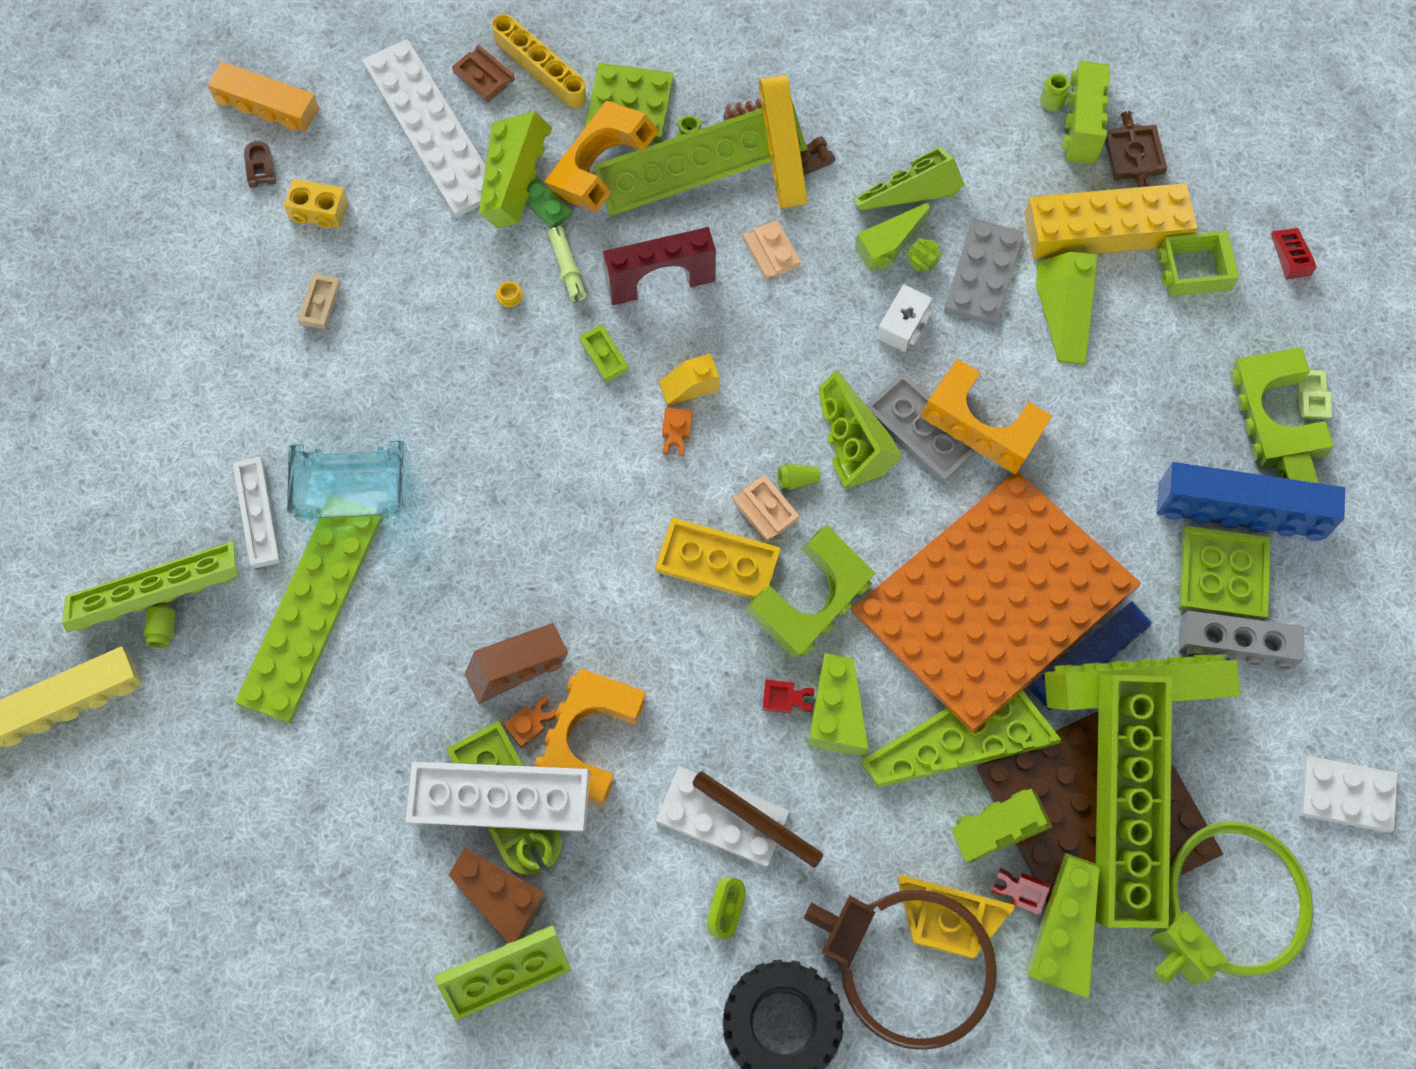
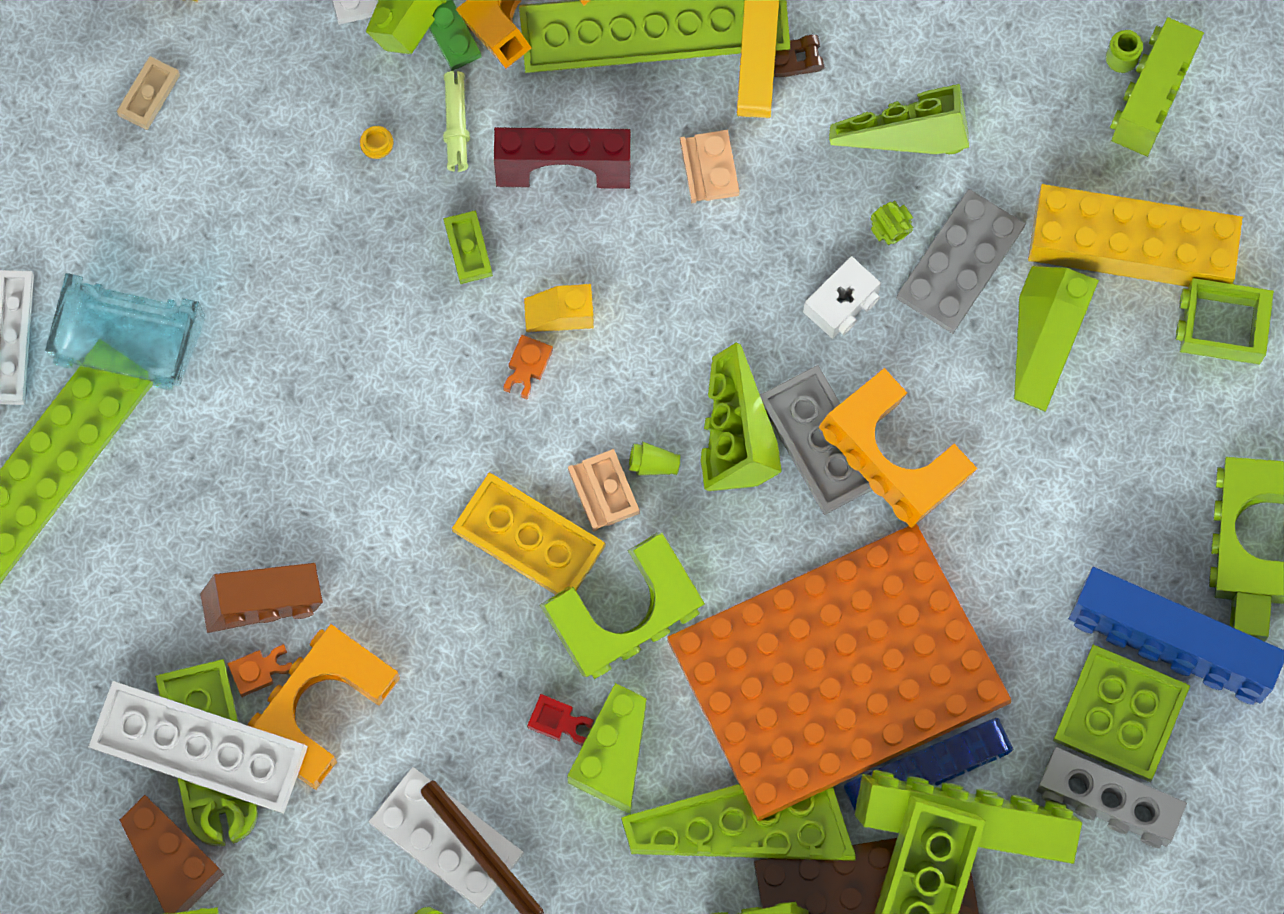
camera: 15 degrees right, 5 degrees up
lime slope [855,203,930,272] -> none
reddish brown plate [1105,111,1168,187] -> none

